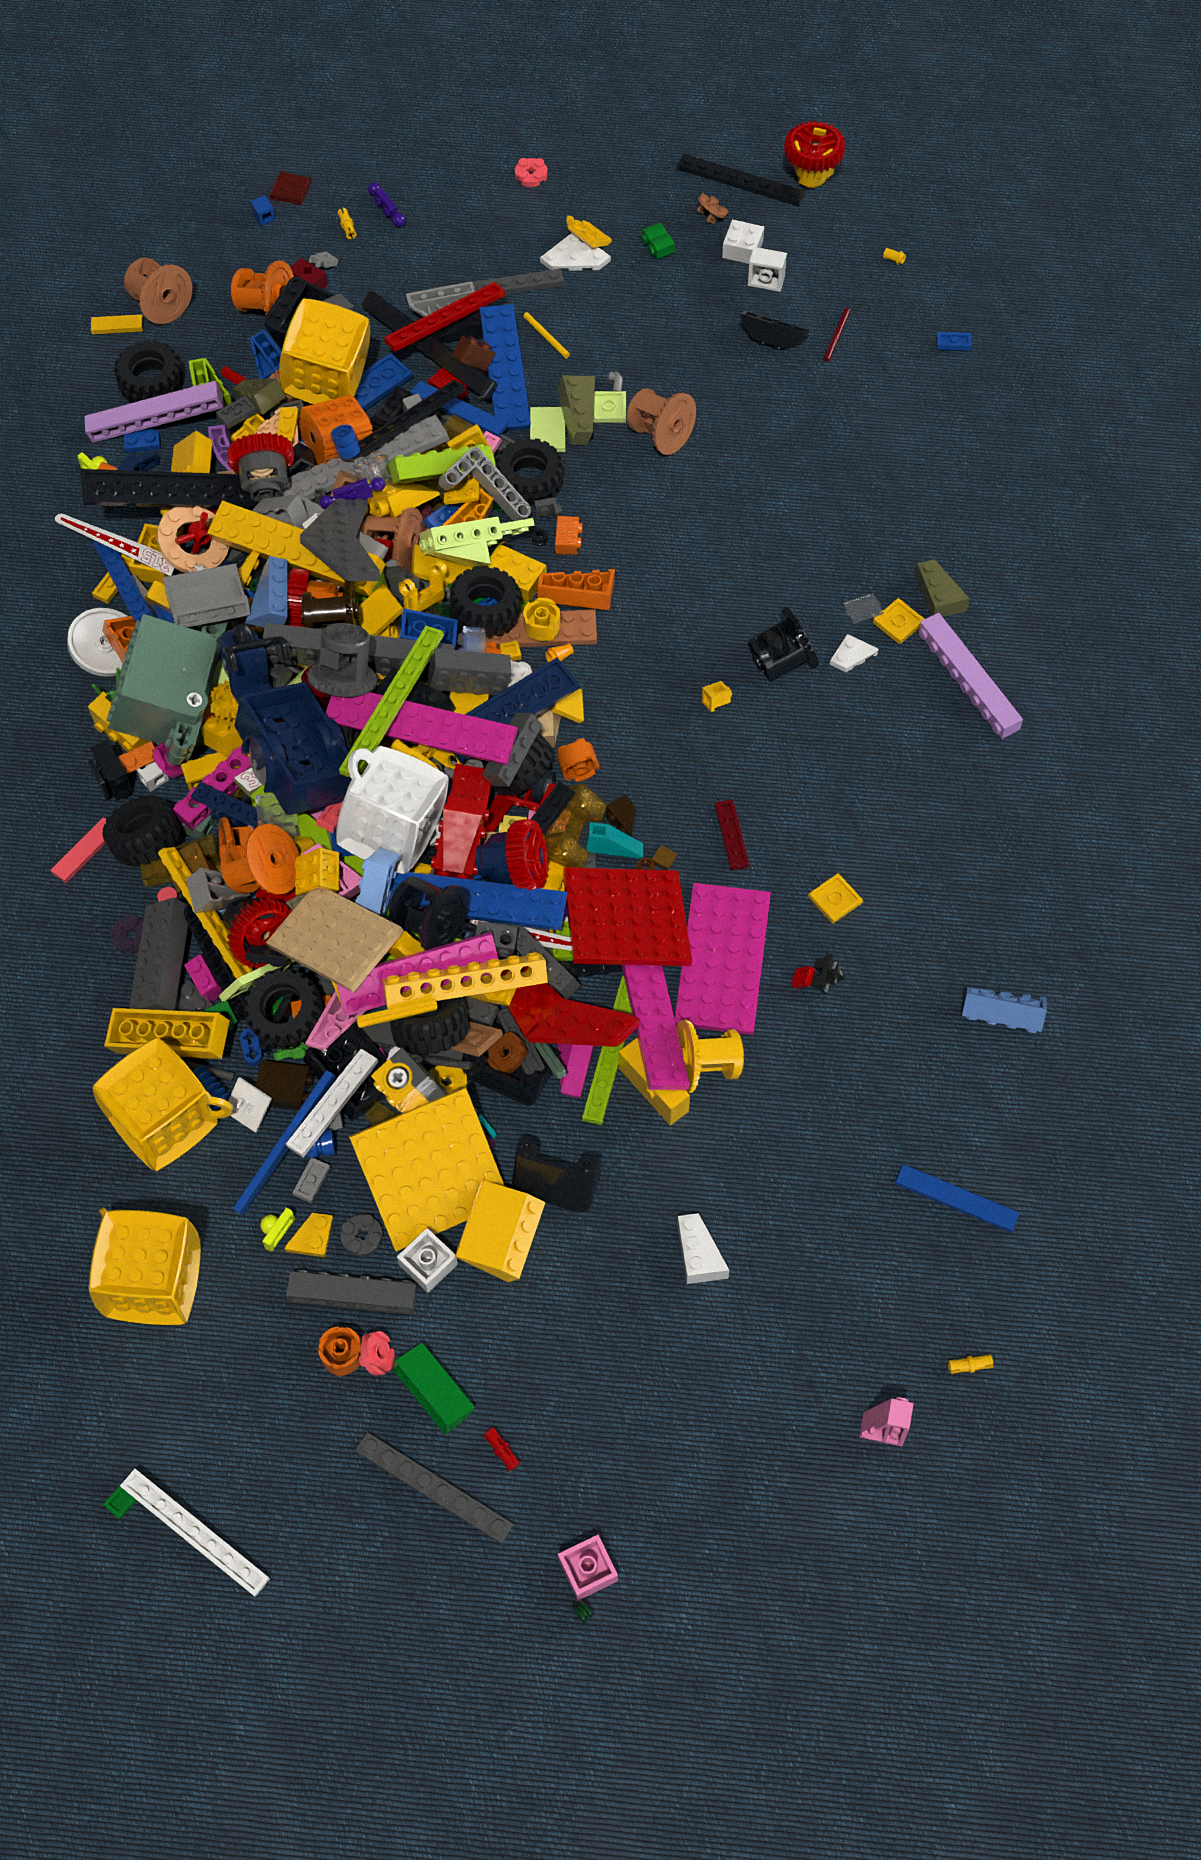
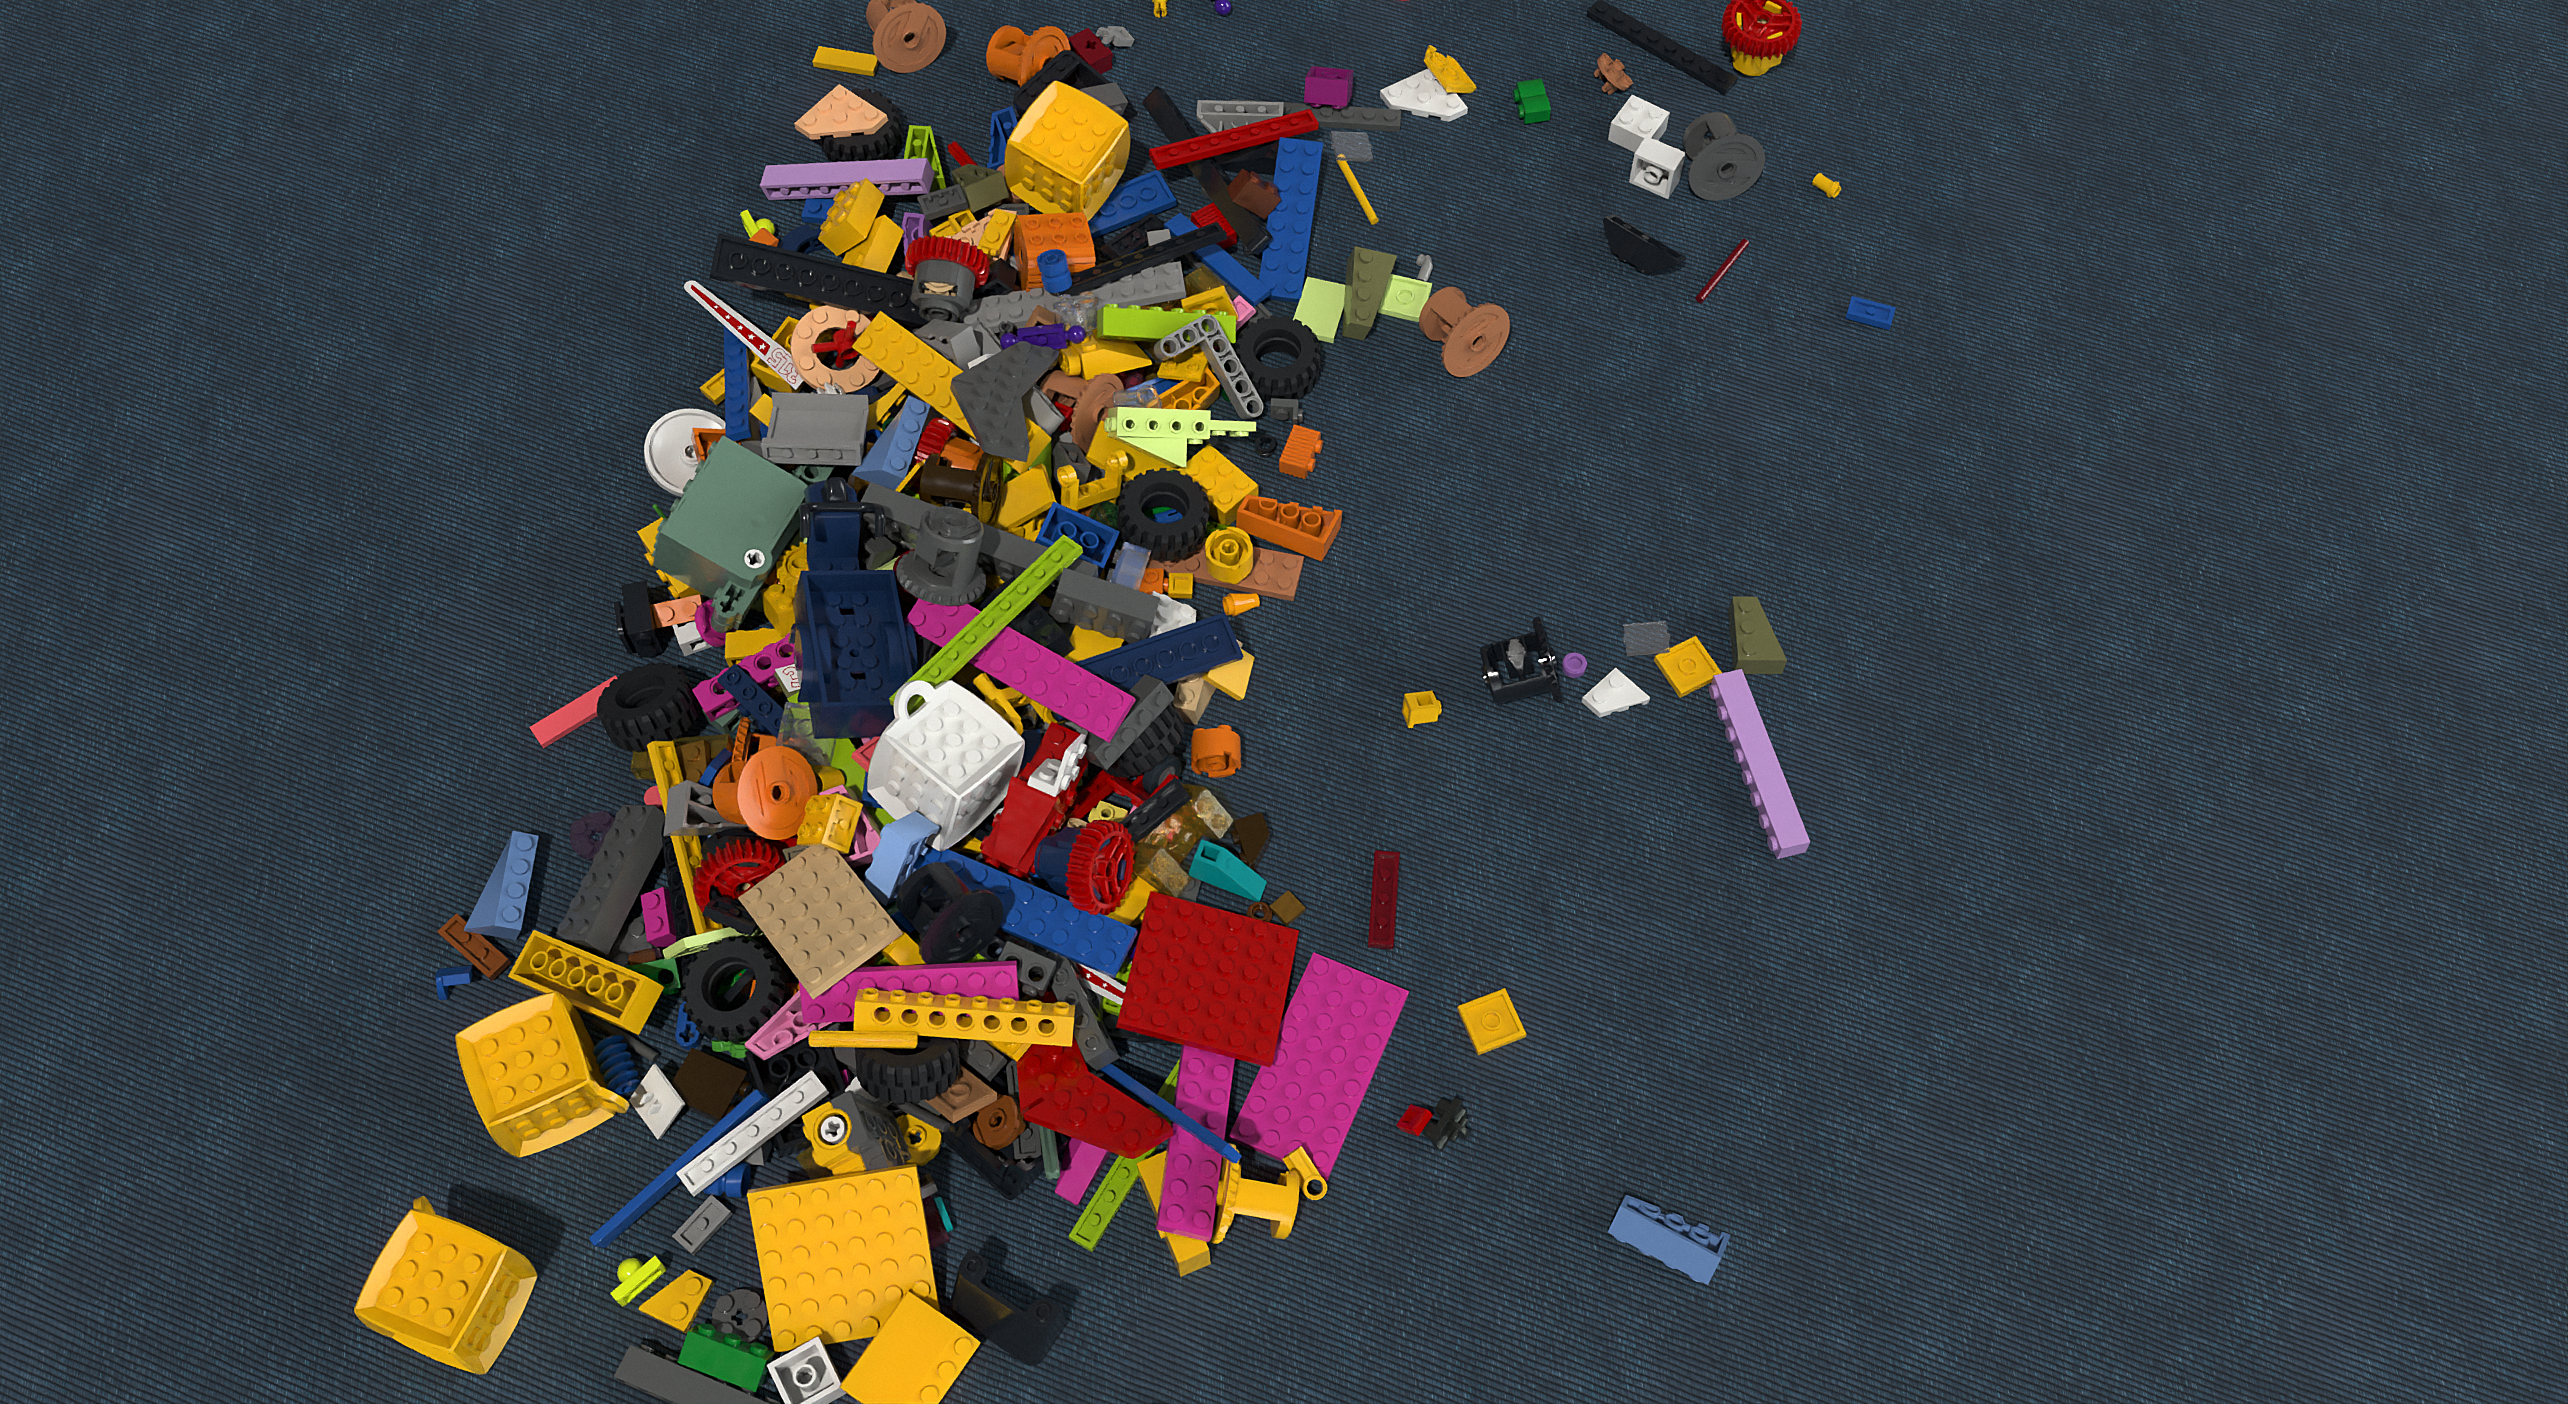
camera: 15 degrees right, 0 degrees up
none -> blue tile [435,965,474,1000]
none -> dark orange plate [437,913,511,981]
none -> medium blue wedge [463,831,539,940]
none -> reddish brown tile [628,947,657,966]
none -> green brick [677,1323,775,1392]
none -> blue plate [698,748,733,787]
none -> light nougat plate [794,84,888,140]
none -> yellow brick [818,178,885,256]
none -> yellow piece [895,459,926,494]
none -> white bracket [1027,733,1087,797]
none -> blue tile [1100,1063,1242,1164]
none -> clear piece [1113,385,1162,409]
none -> yellow piece [1282,1146,1327,1200]
none -> magenta brick [1304,66,1354,109]
none -> clear piece [1330,131,1373,162]
none -> medium lavender tile [1562,653,1587,678]
none -> dark grey piece [1683,112,1765,201]

